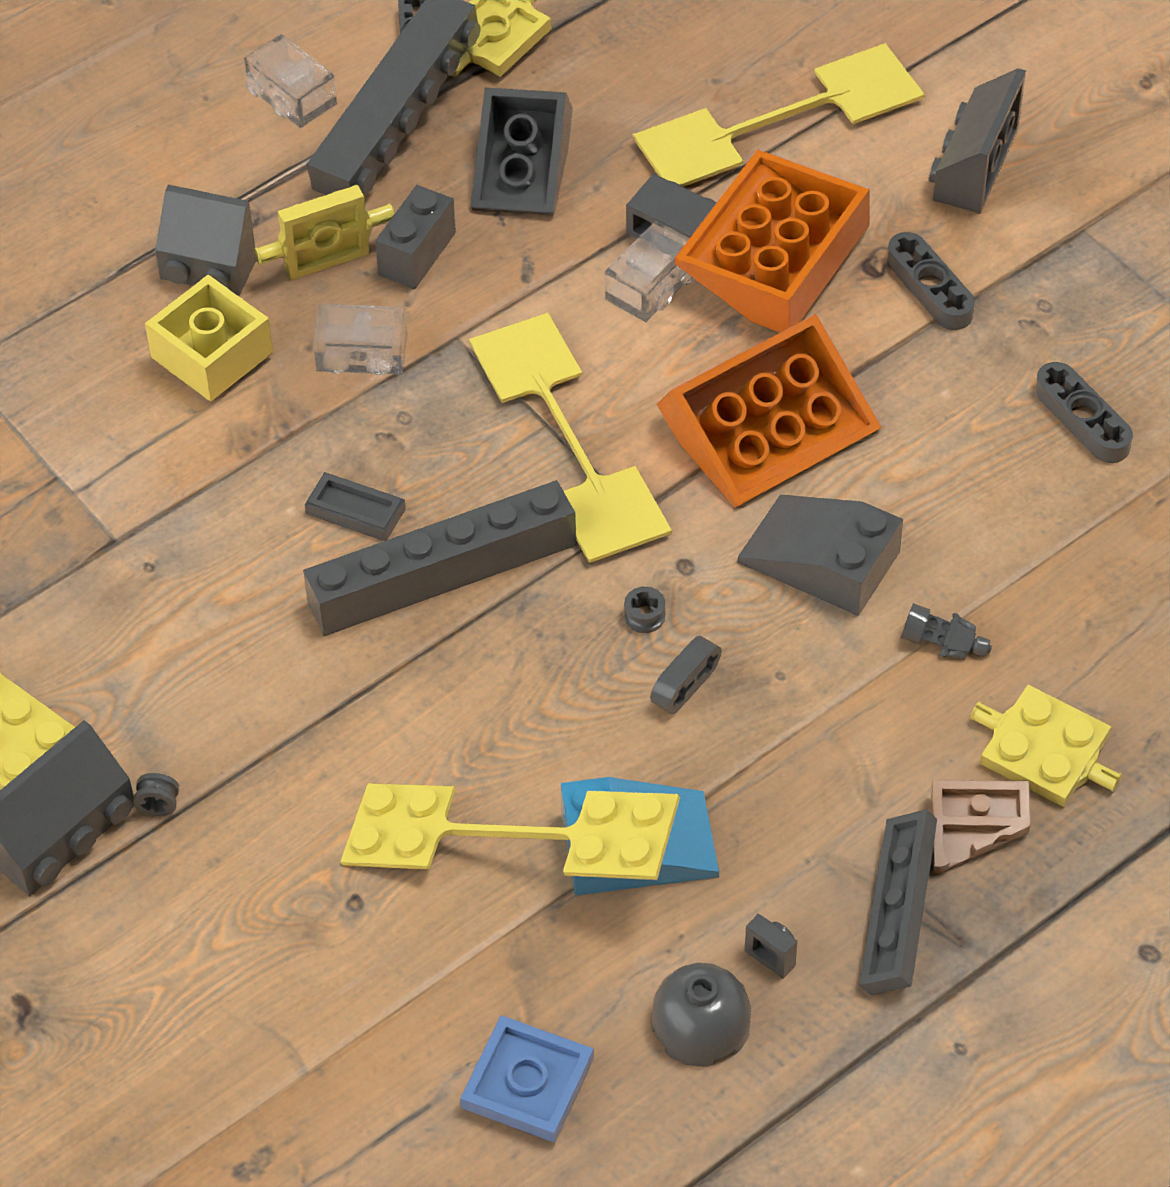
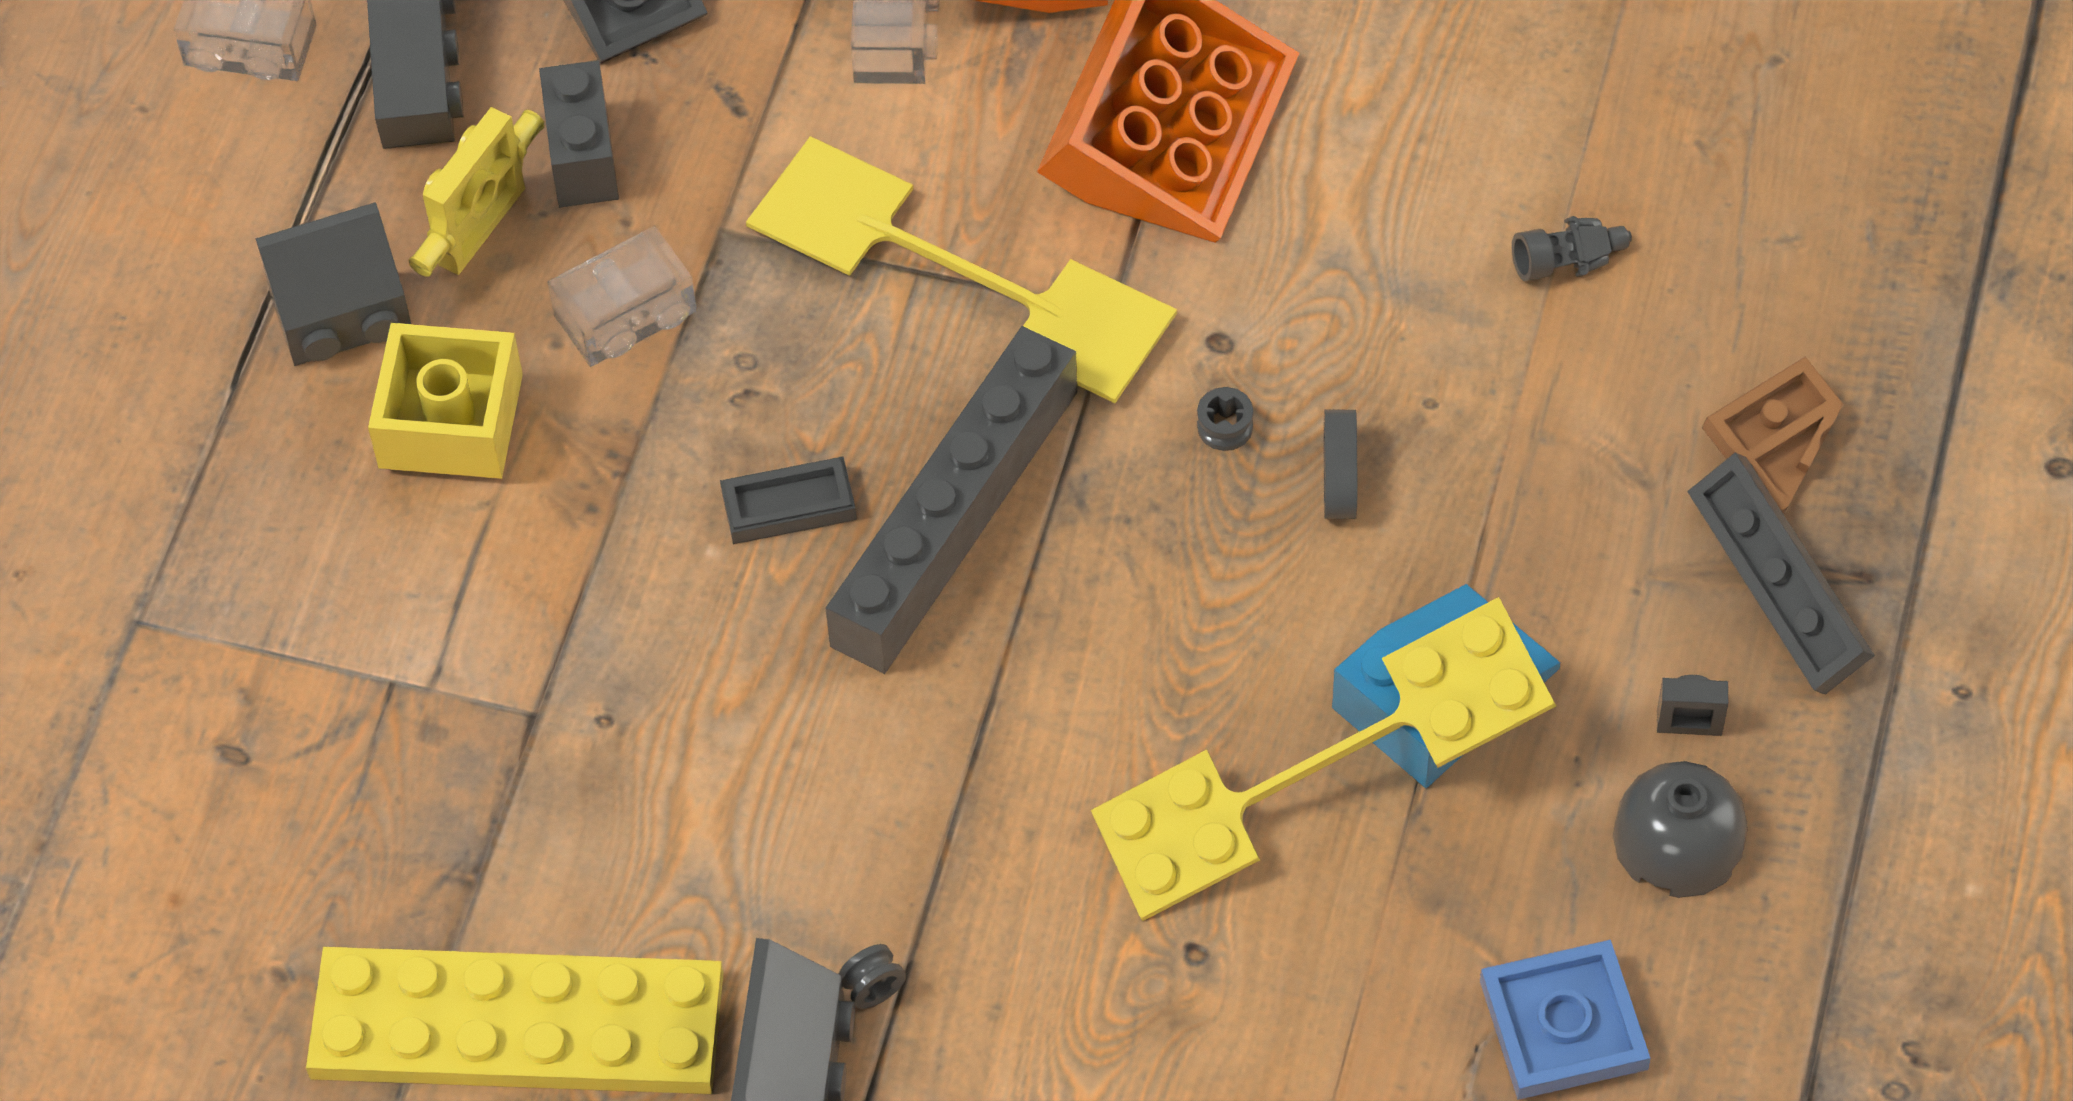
camera: 35 degrees left, 5 degrees up
dark grey slope [737,494,903,616] -> none
light yellow plate [970,685,1122,807] -> none

